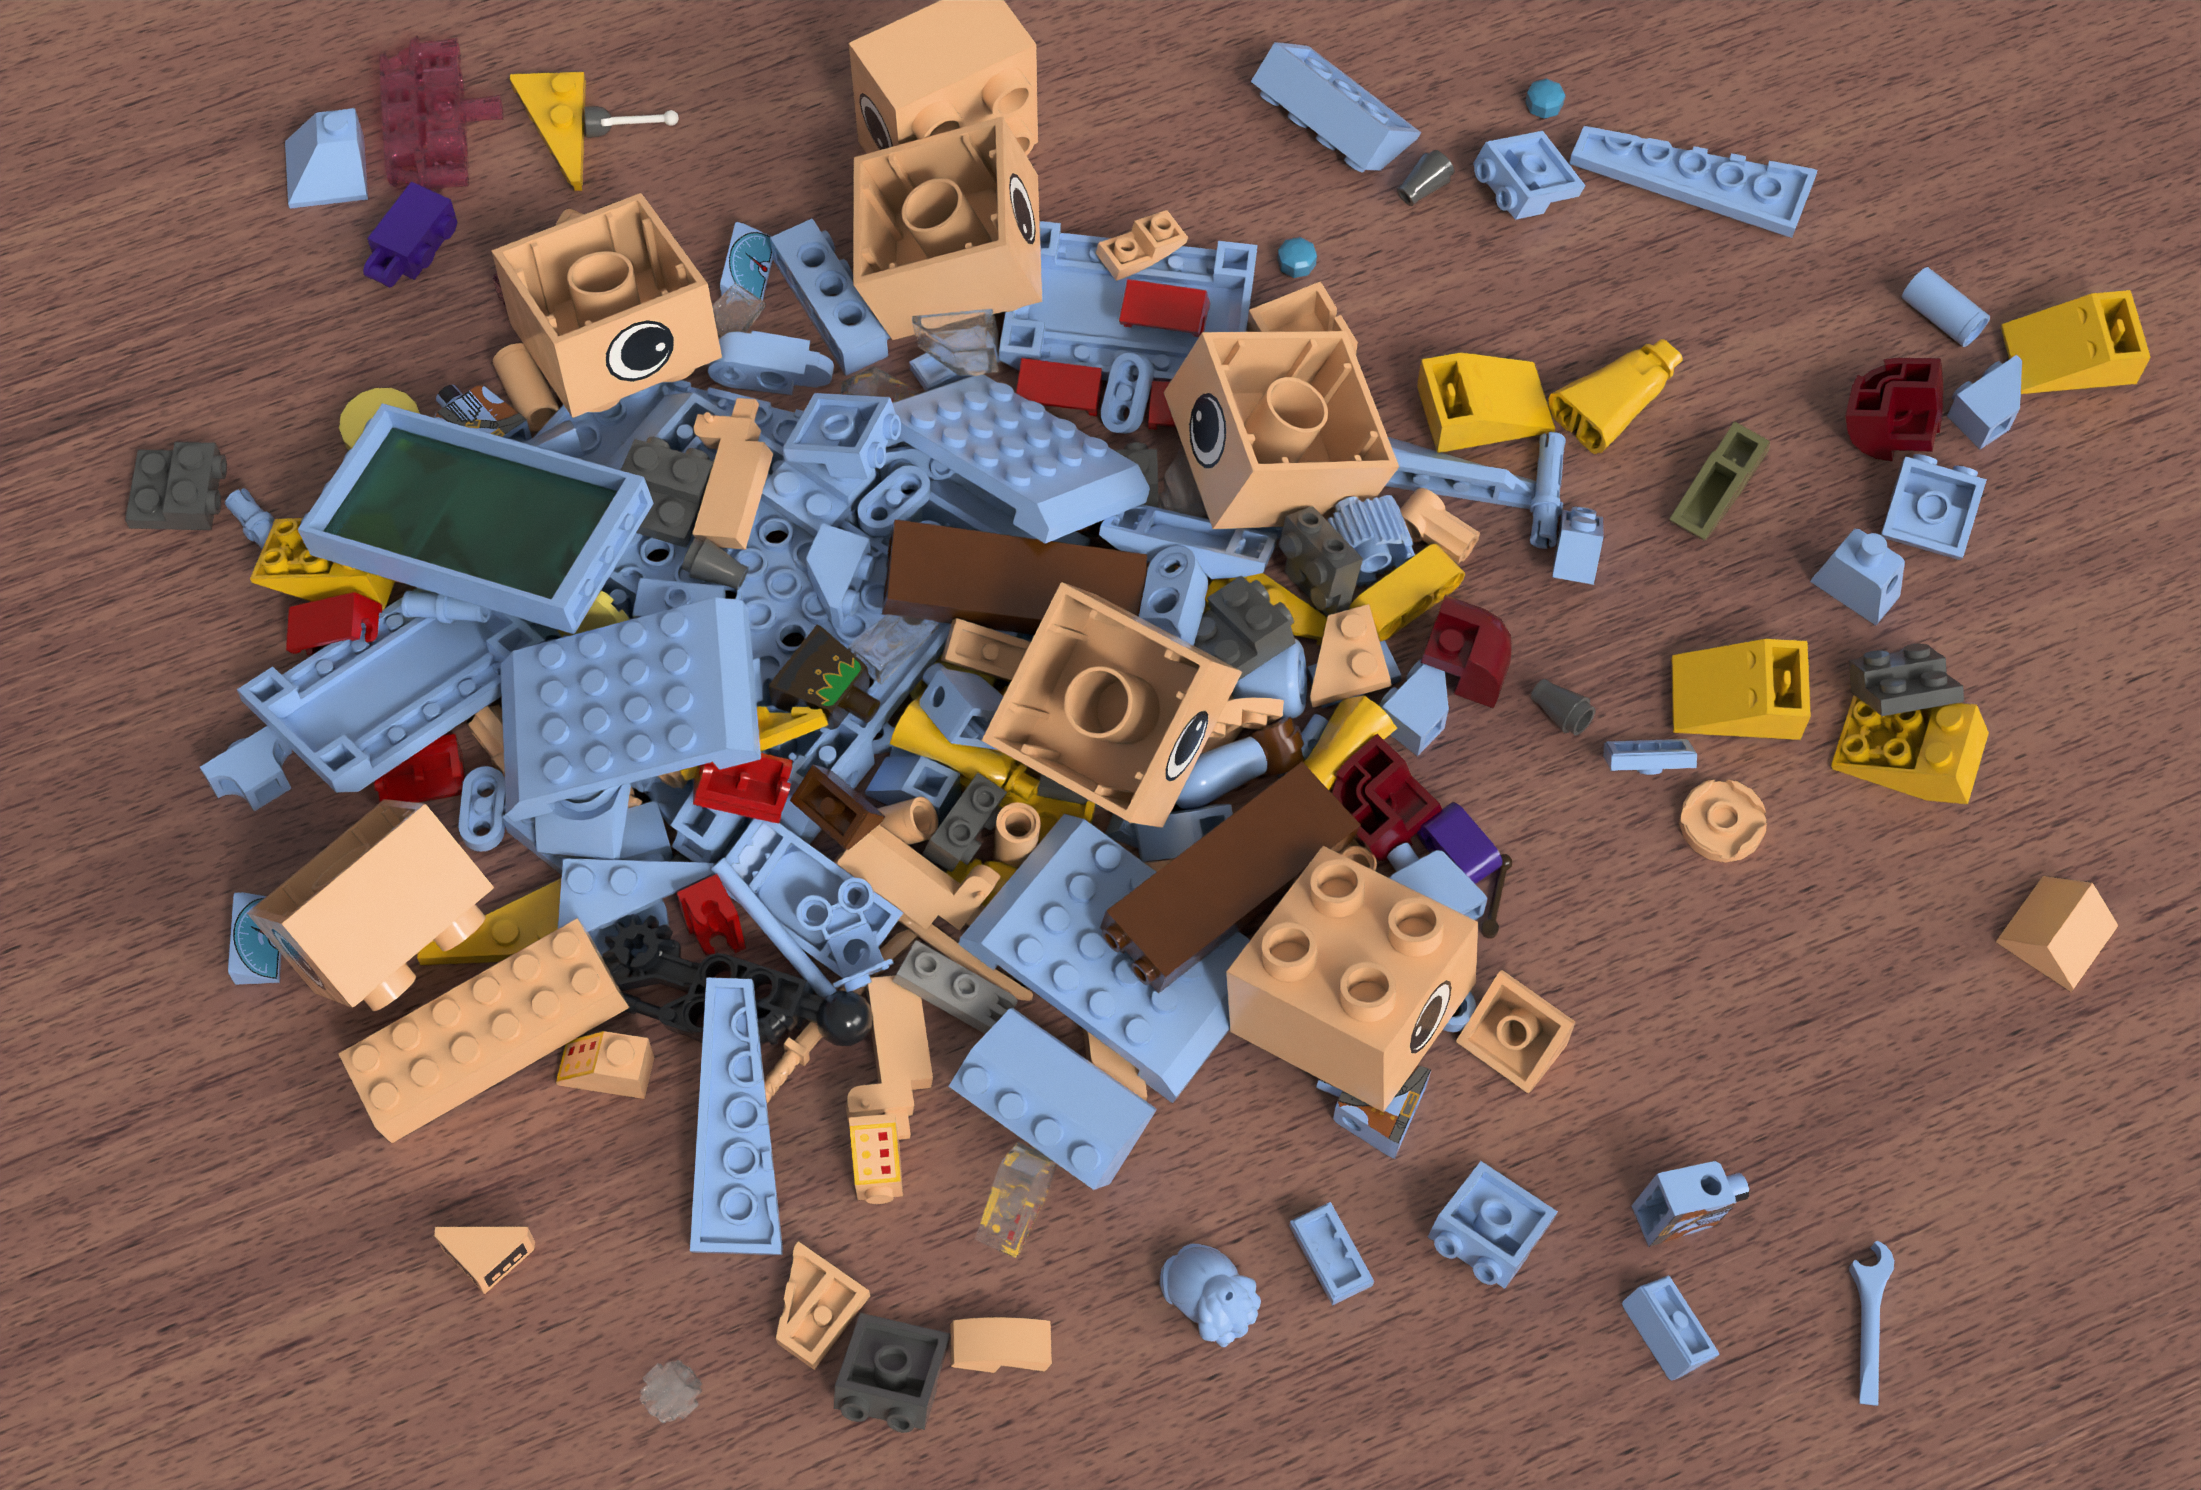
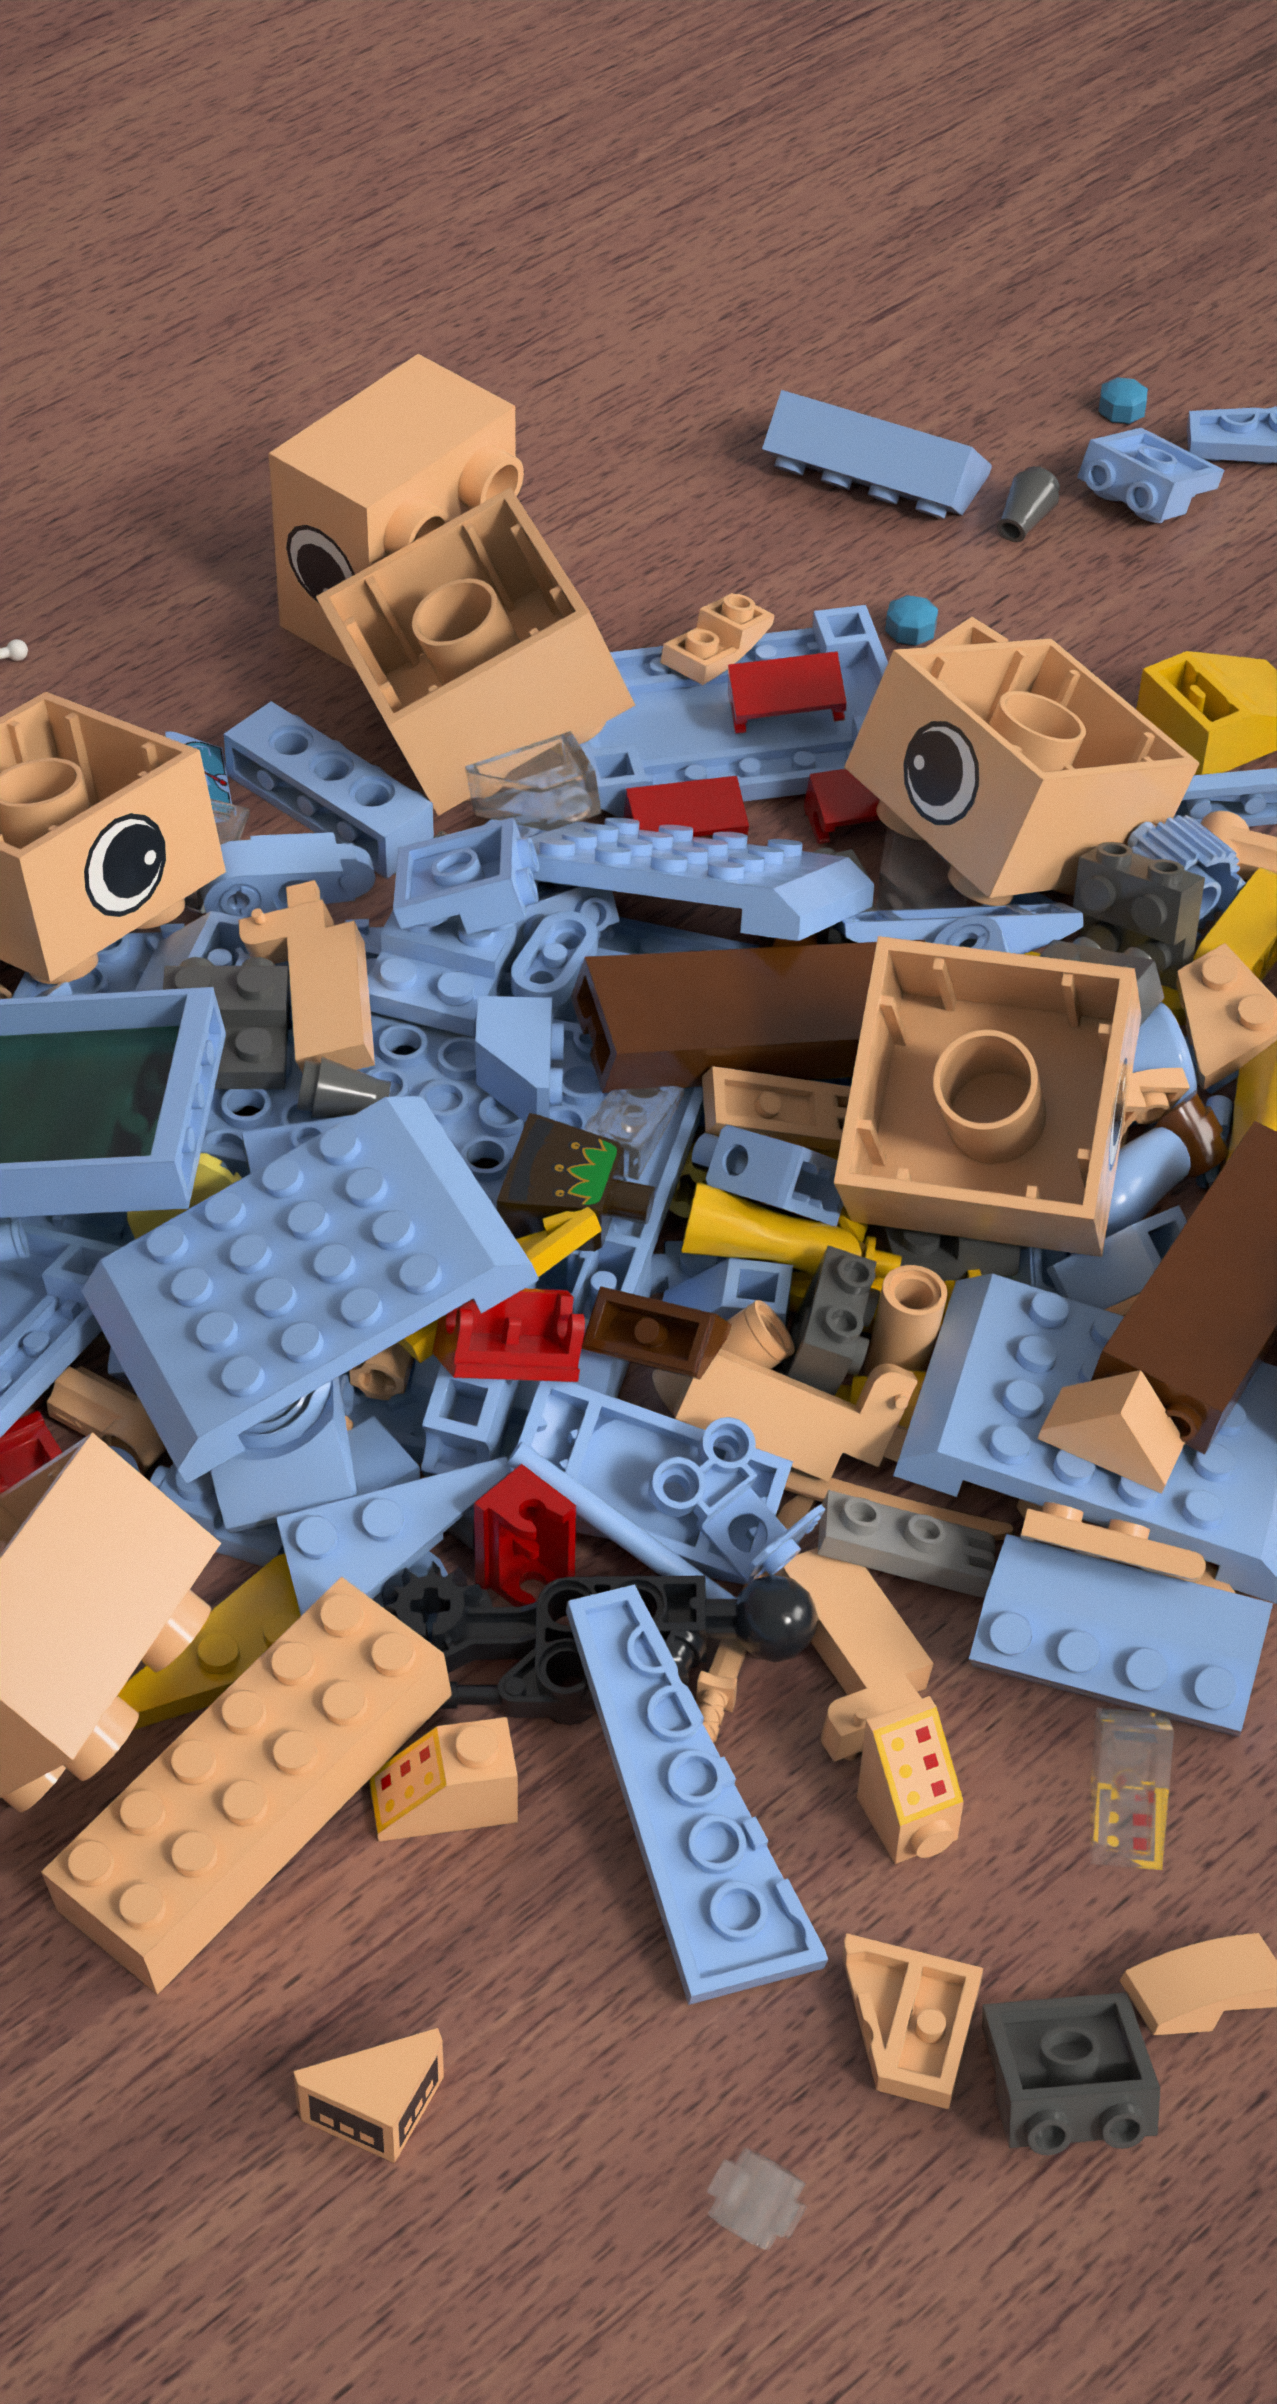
camera: 20 degrees left, 15 degrees down
light blue plate [1101,352,1154,434] -> none
none -> light nougat hinge [1021,1502,1206,1583]
none -> light nougat slope [1037,1370,1185,1494]

